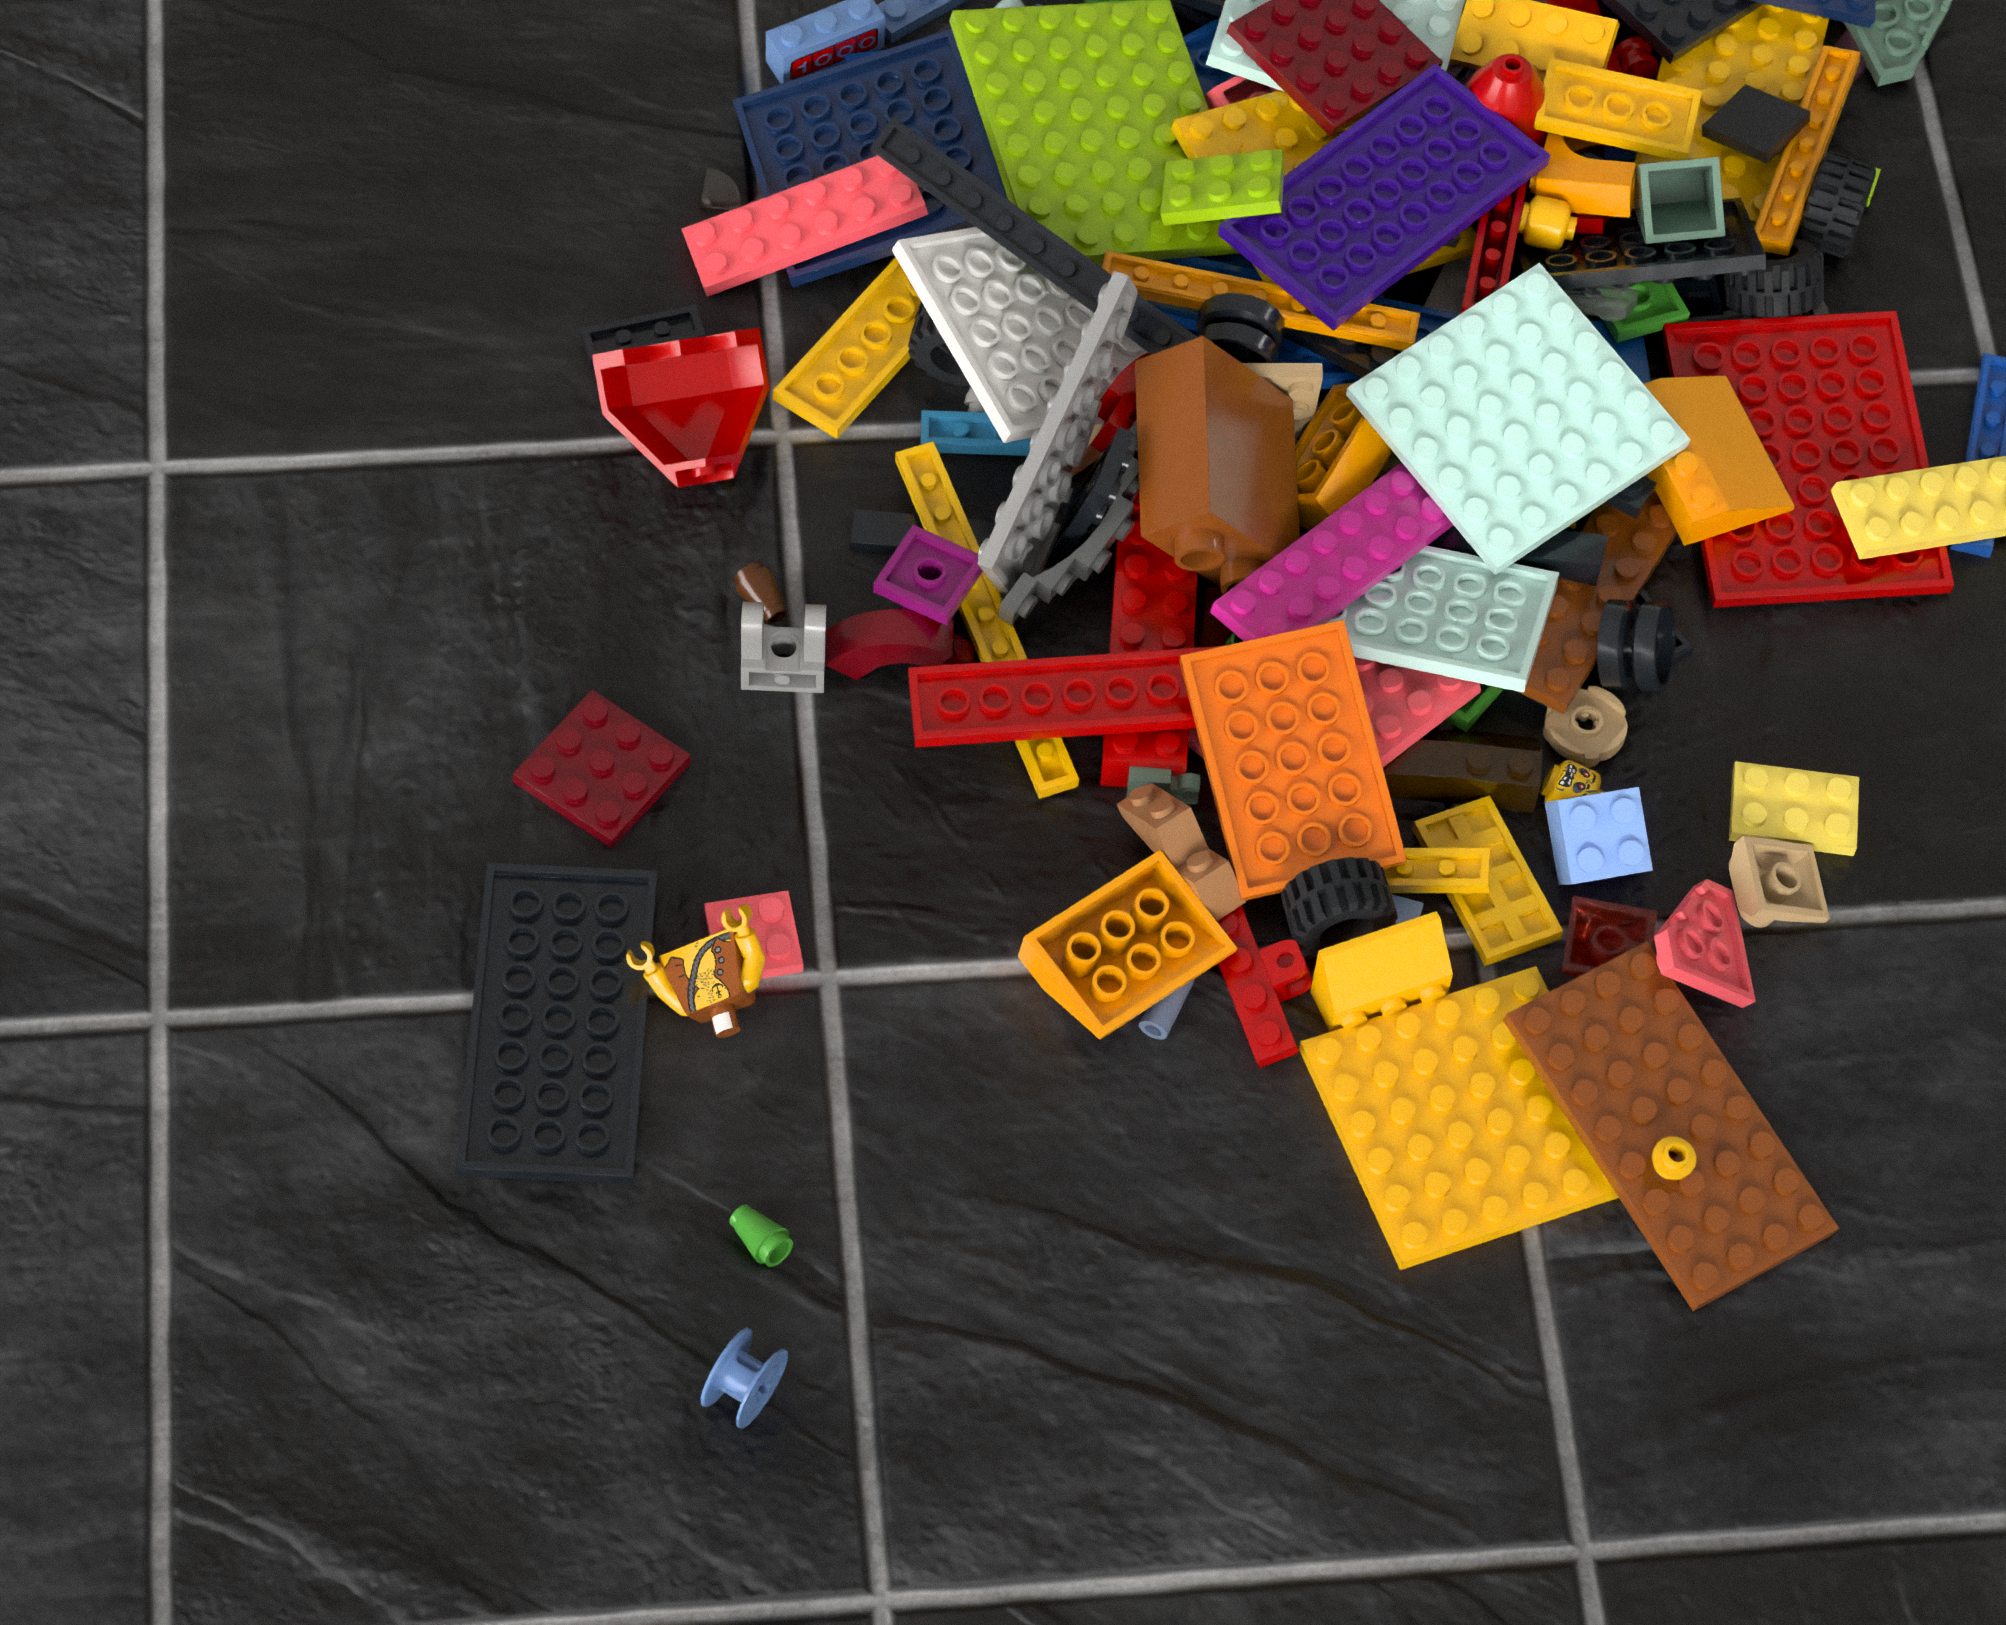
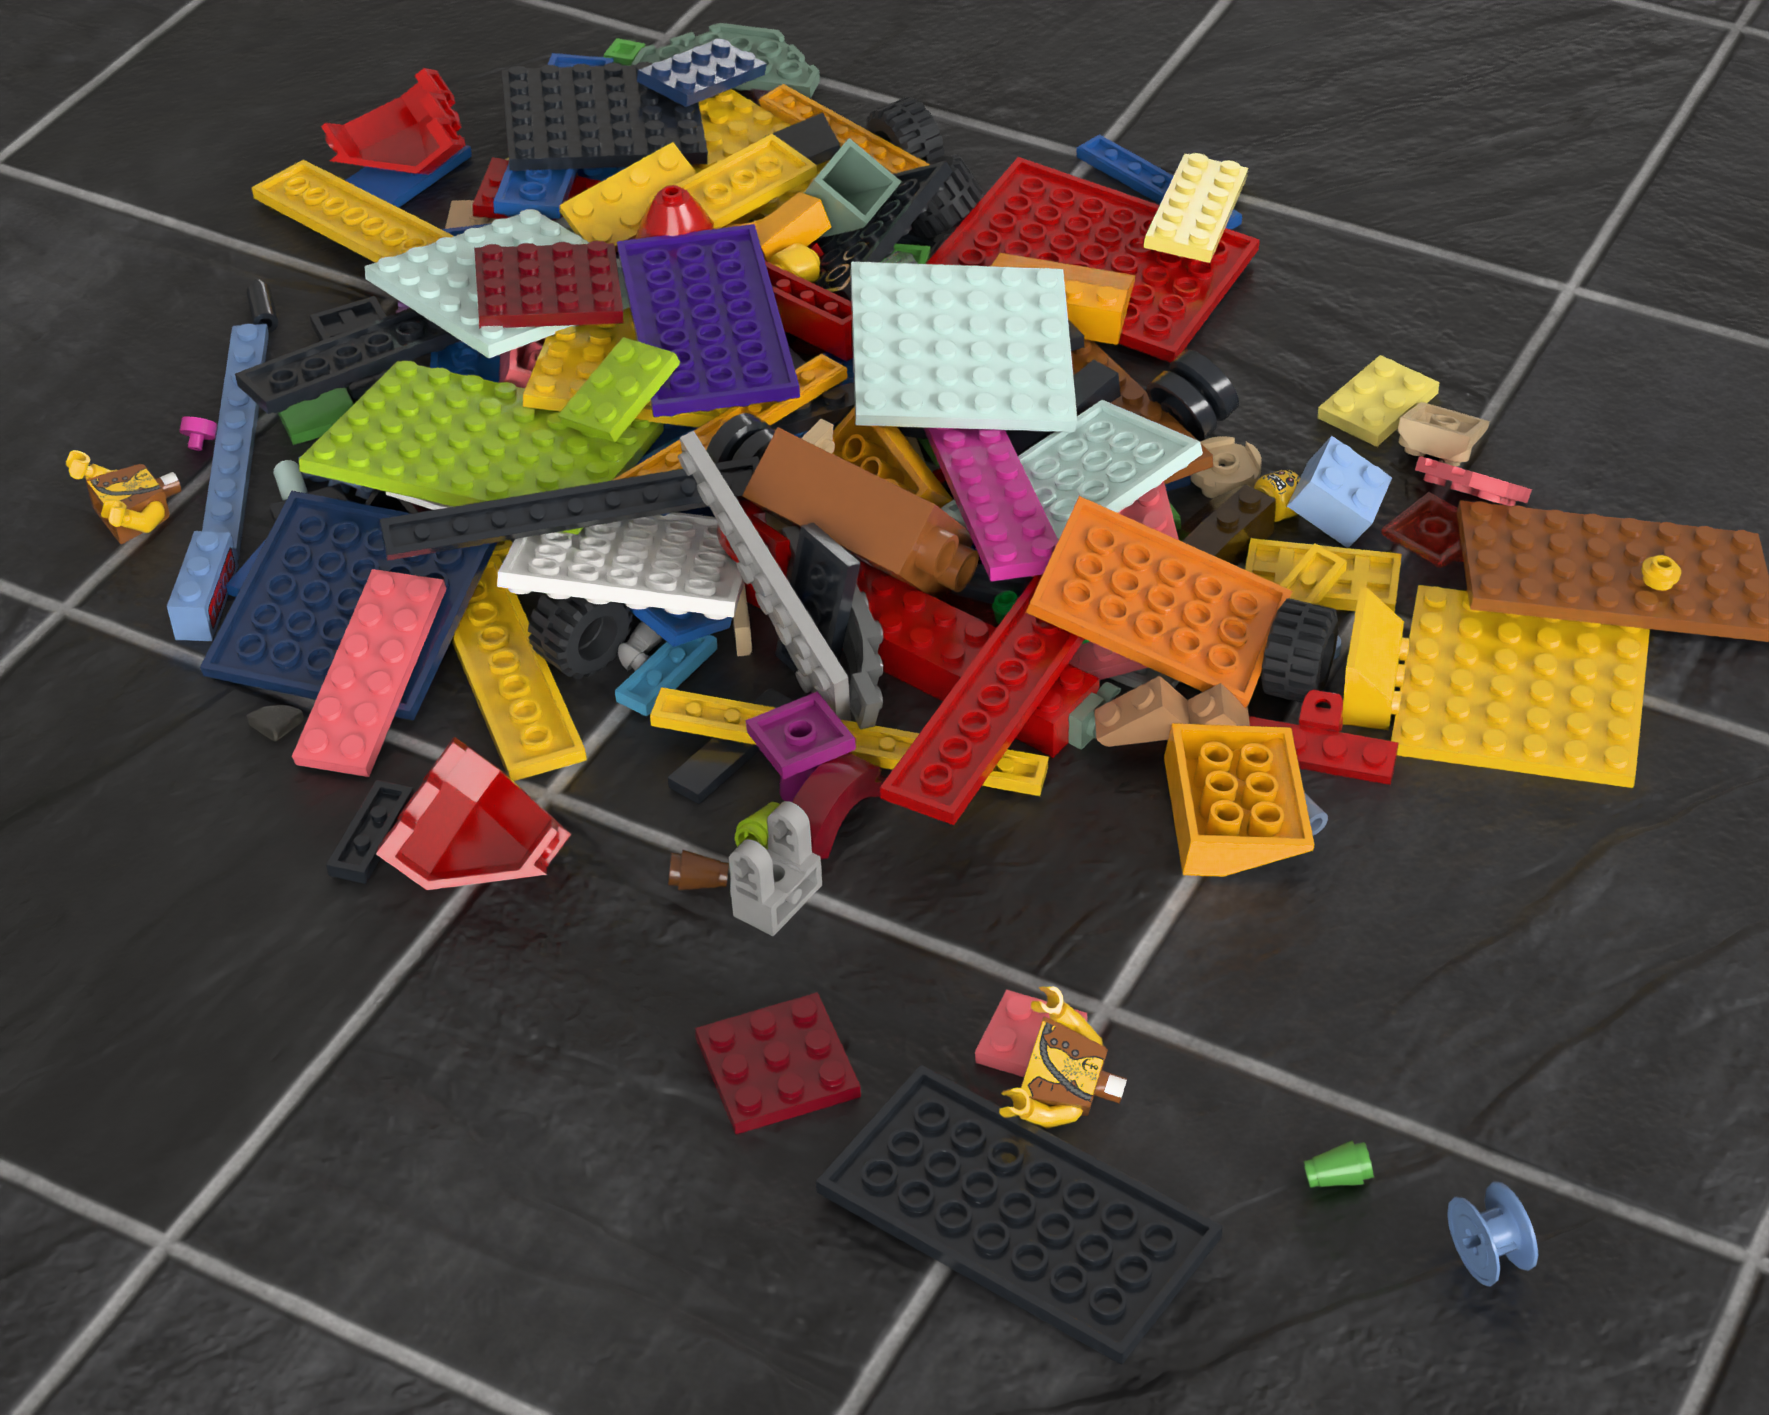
camera: 50 degrees left, 15 degrees down
none -> lime cone [735,802,780,849]

